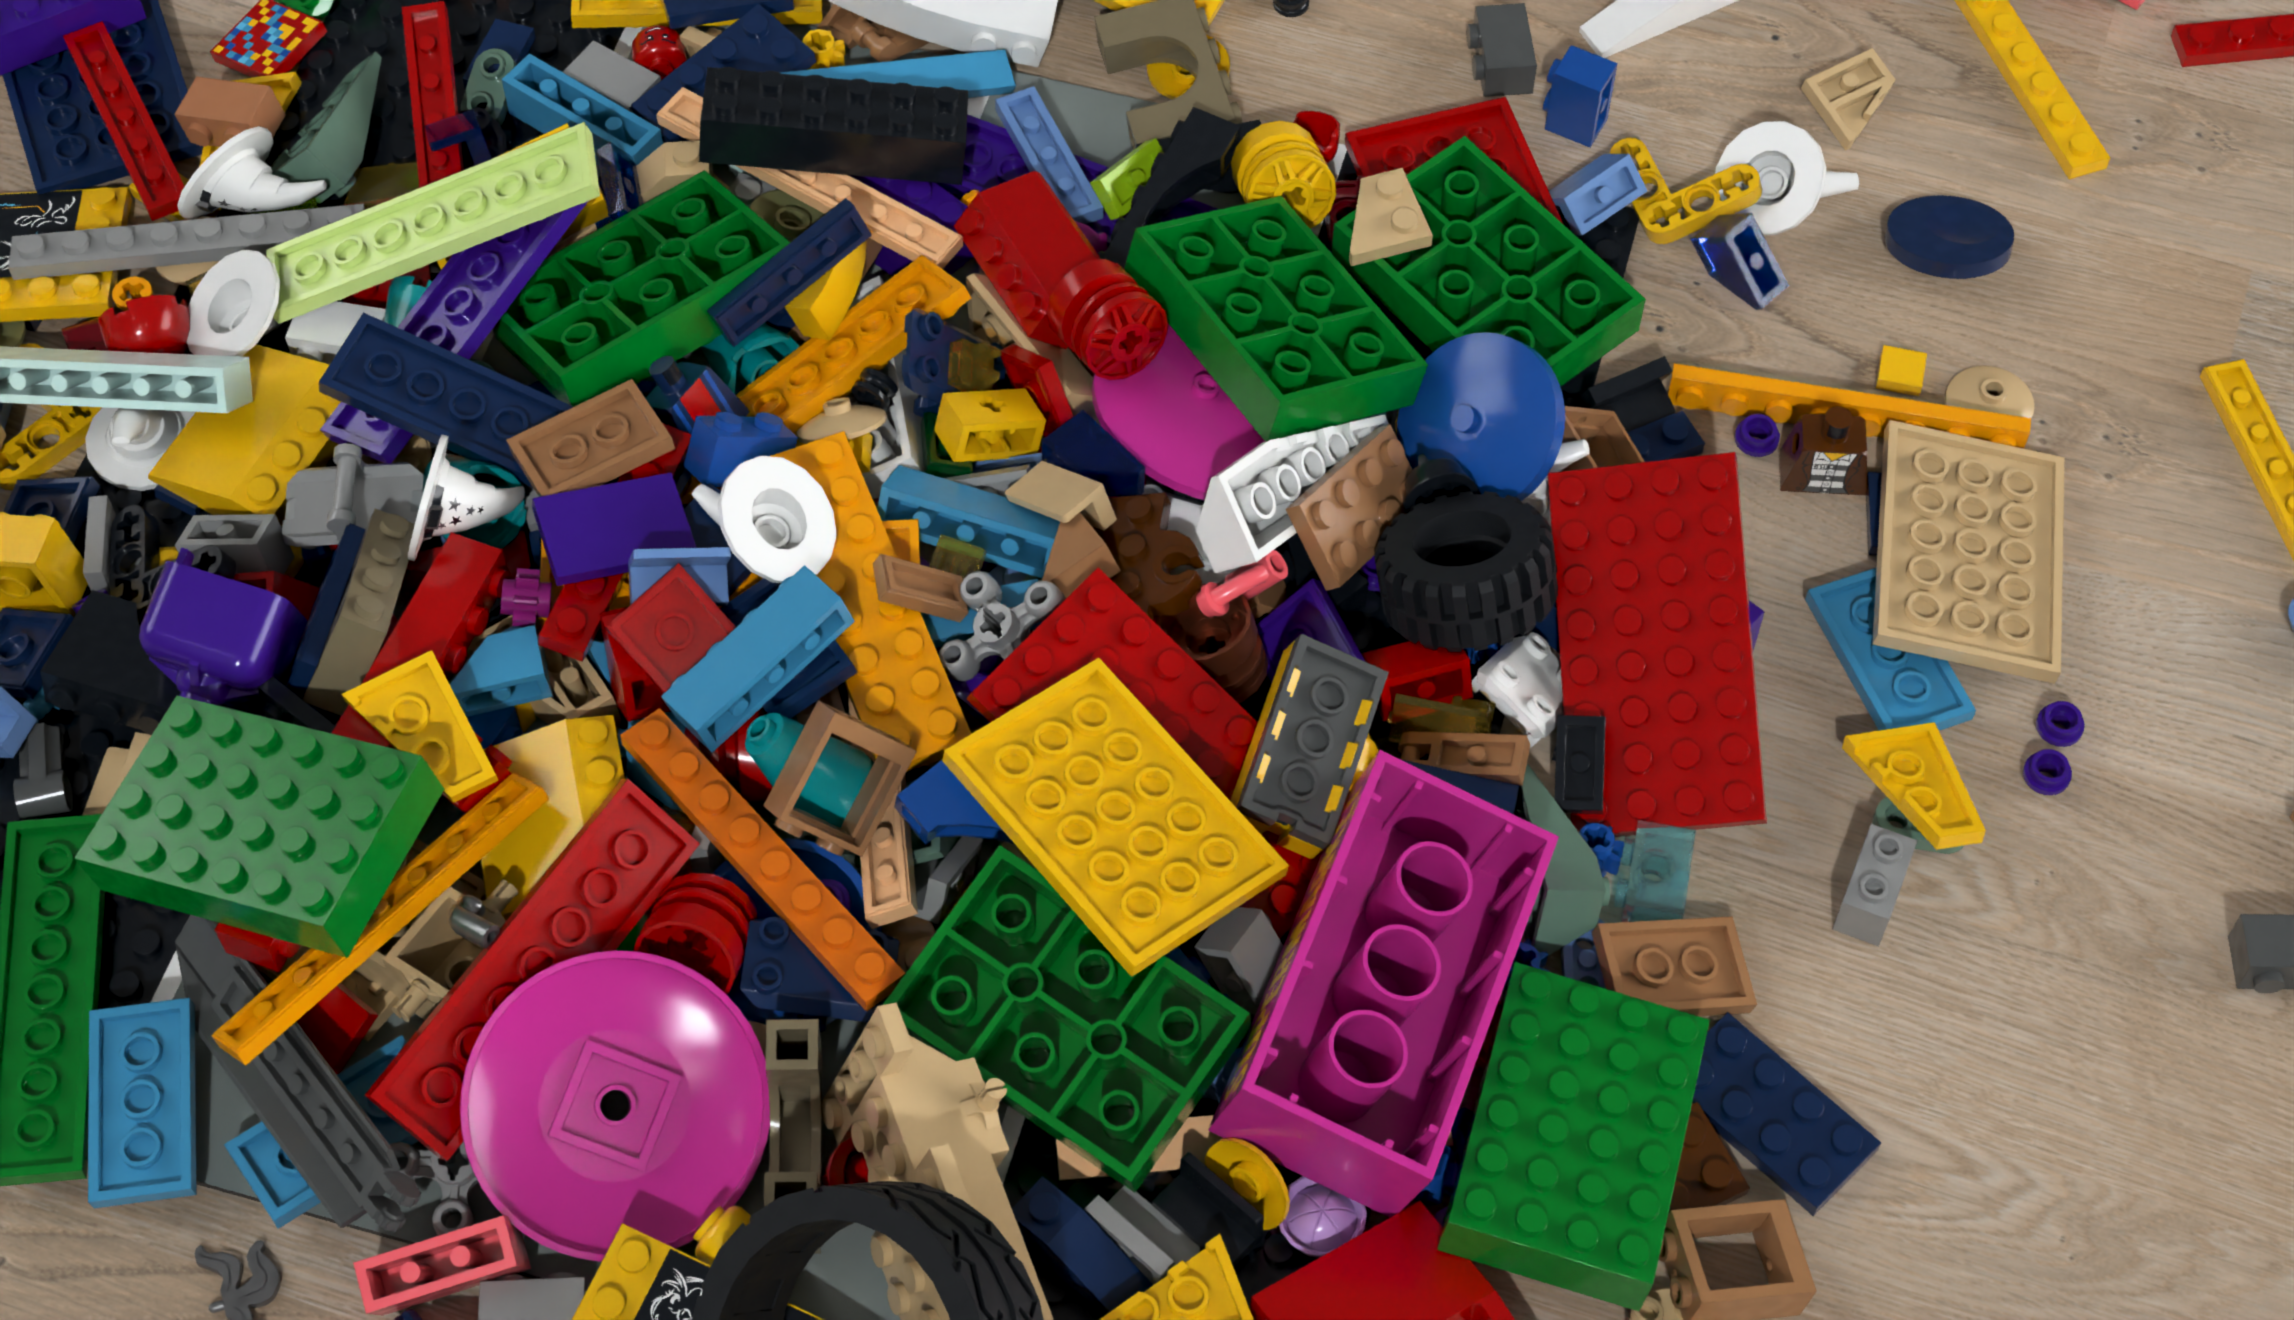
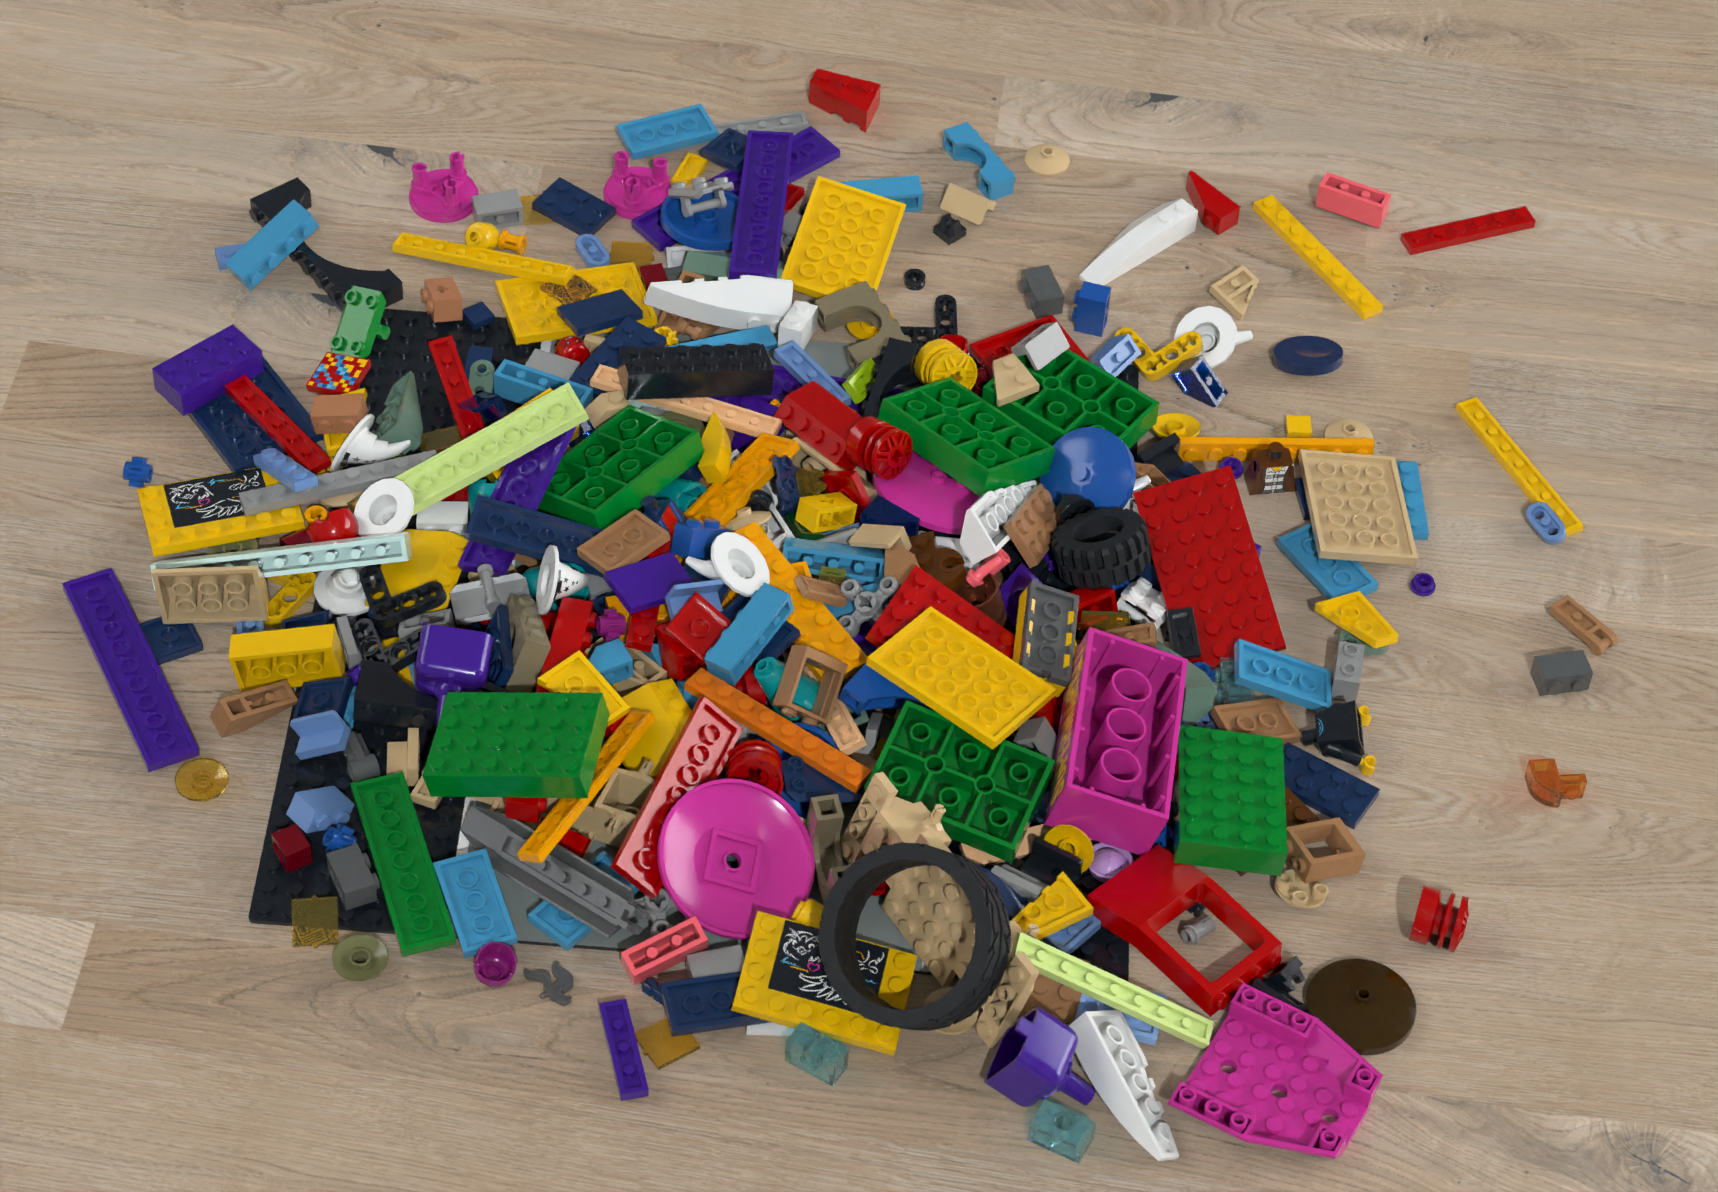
camera: 15 degrees left, 10 degrees down
flat silver arm [449,895,500,949] -> none
dark blue tile [707,198,872,347] -> none
dark purple plate [2023,749,2072,795] -> none
none -> medium blue plate [253,448,318,492]
none -> black beam [359,565,447,628]
none -> magenta hair [474,942,517,987]
none -> white brick [778,300,818,350]
none -> black beam [900,294,958,345]
none -> panel [1010,322,1070,371]
none -> yellow dish [1152,413,1201,438]
none -> dark azure plate [1234,639,1332,712]
none -> black torso [1302,700,1376,776]
none -> dark azure plate [1396,461,1429,540]
none -> clear orange brick [1524,758,1587,808]

